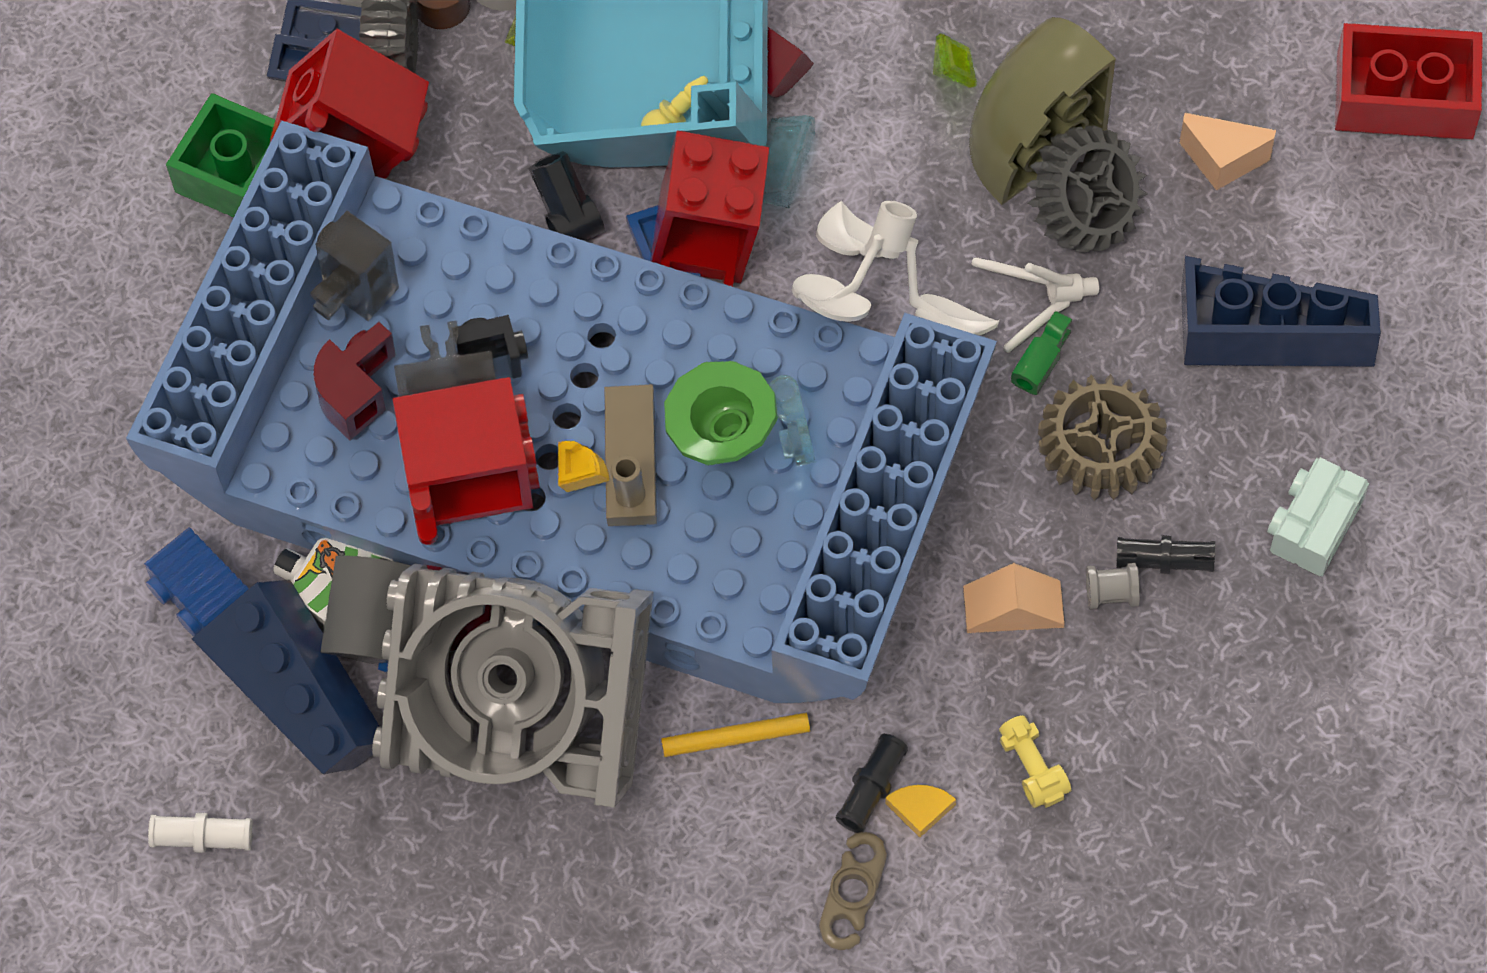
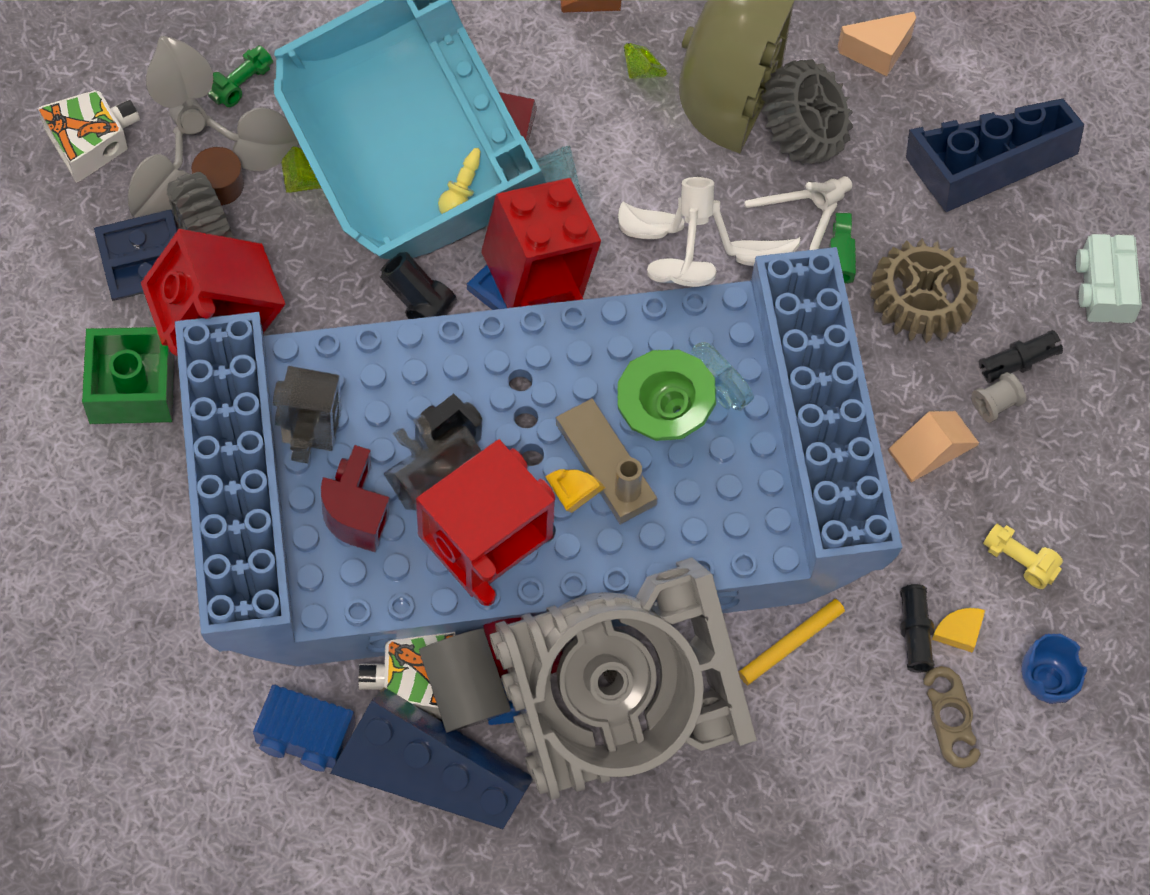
camera: 35 degrees left, 0 degrees up
none -> blue hair [1021,634,1087,704]

